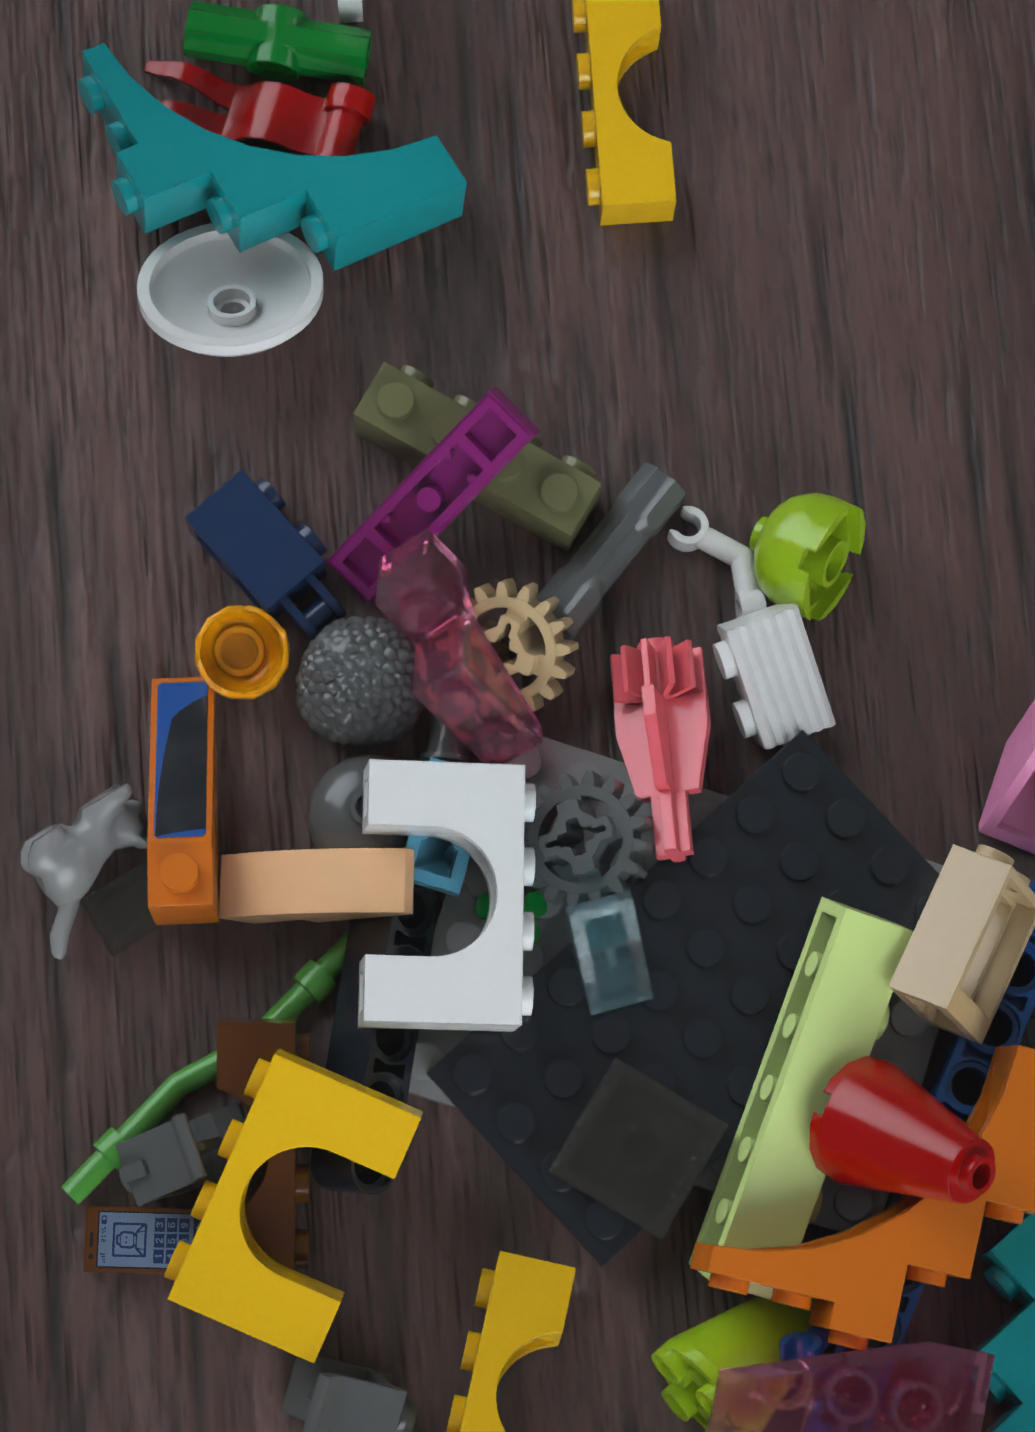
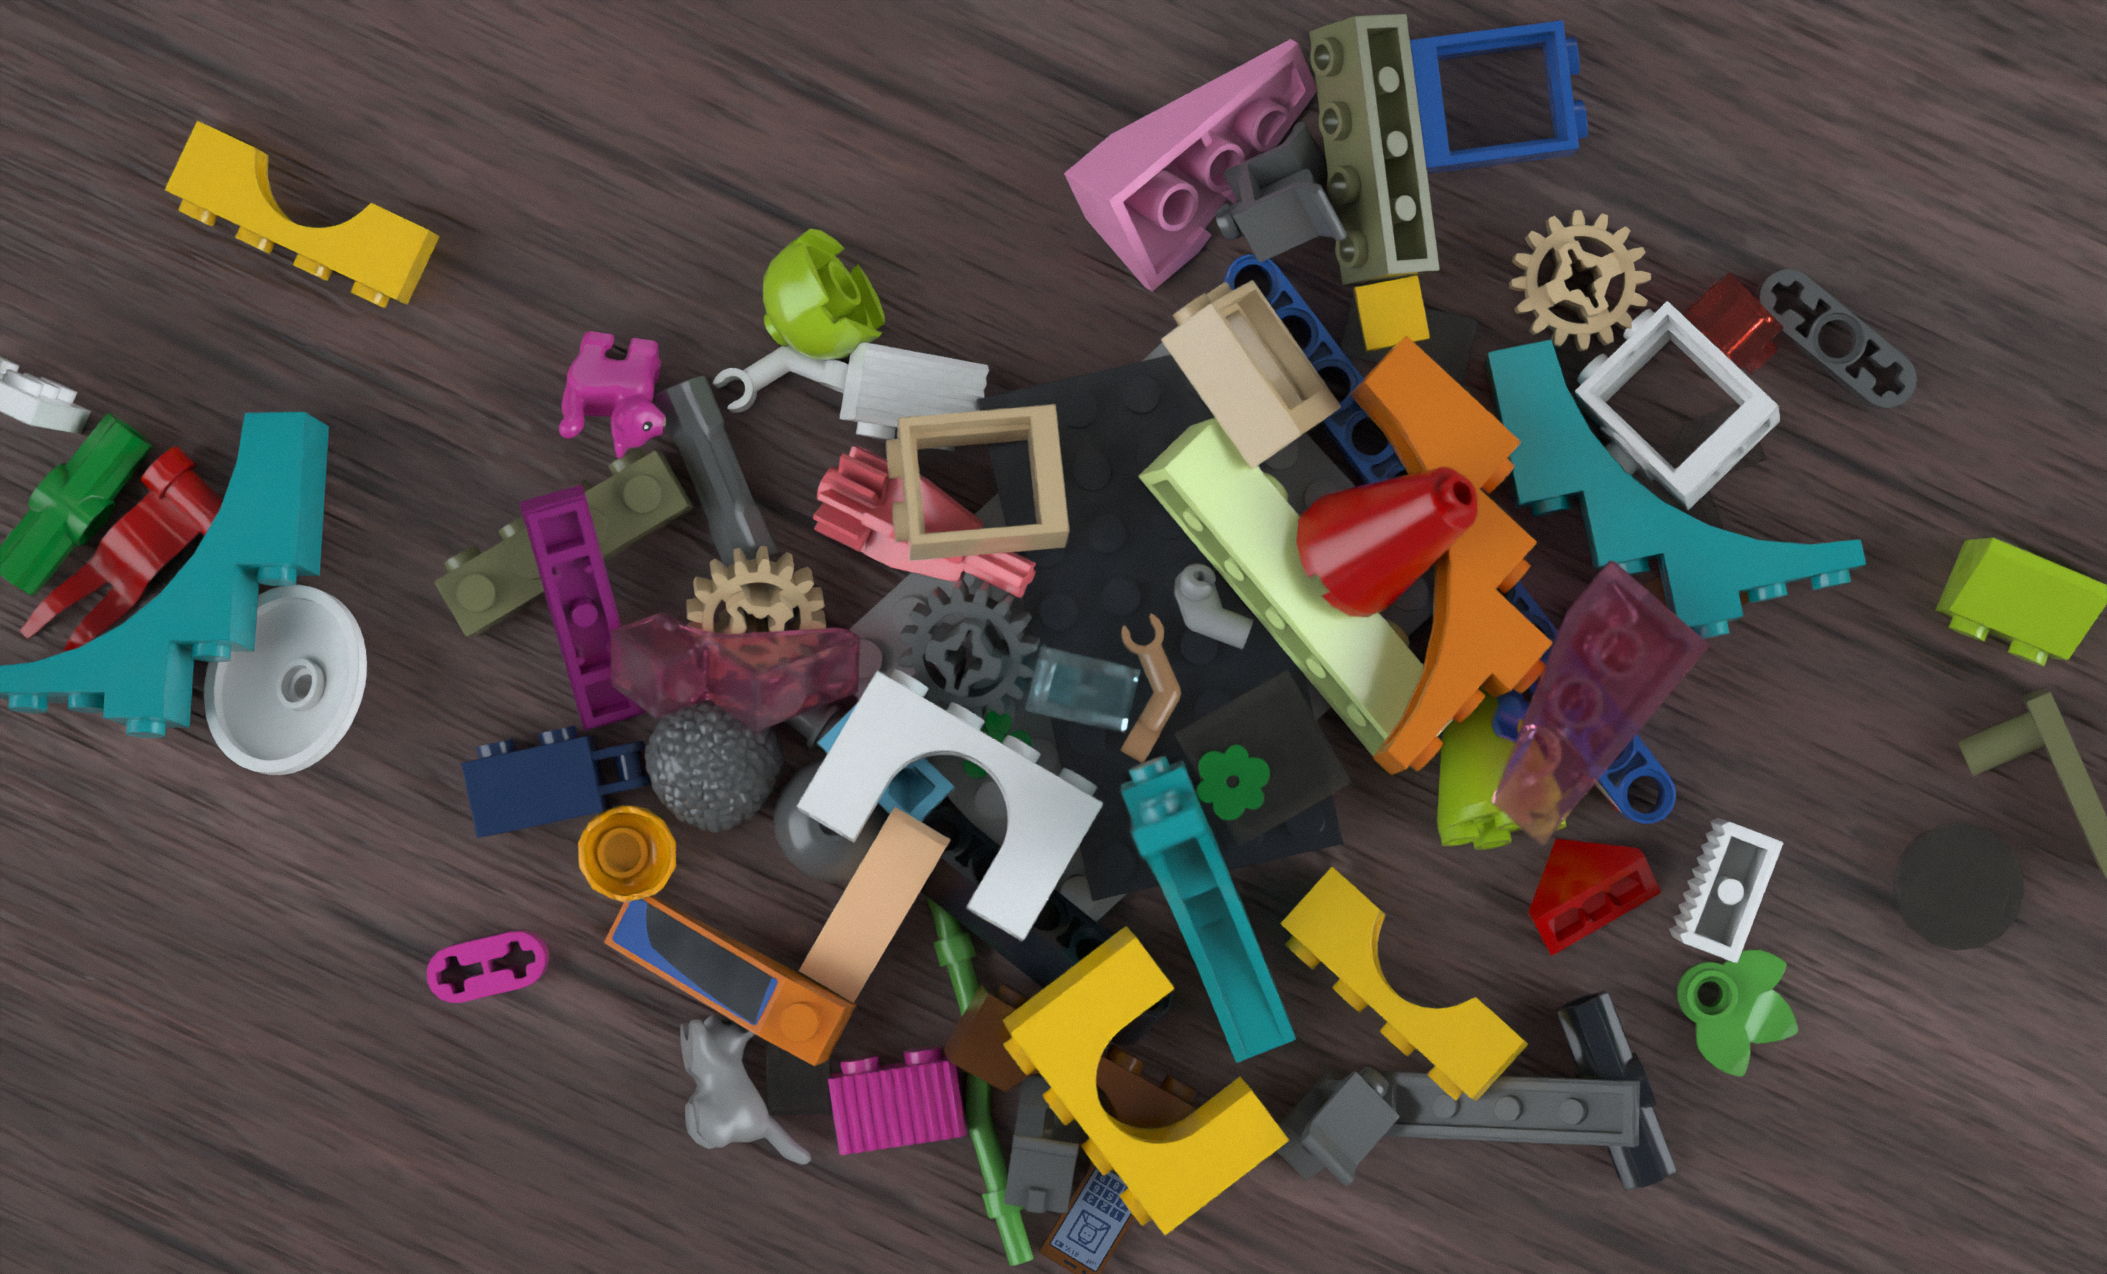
camera: 60 degrees left, 10 degrees up
none -> dark pink beam [426,929,549,1003]
none -> dark pink animal [559,331,666,459]
none -> dark pink brick [828,1046,968,1155]
none -> tan window [886,405,1069,561]
none -> medium nougat arm [1120,614,1181,763]
none -> teal arch [1121,756,1296,1063]
none -> light grey arm [1174,563,1253,649]
none -> green plant [1197,745,1270,821]

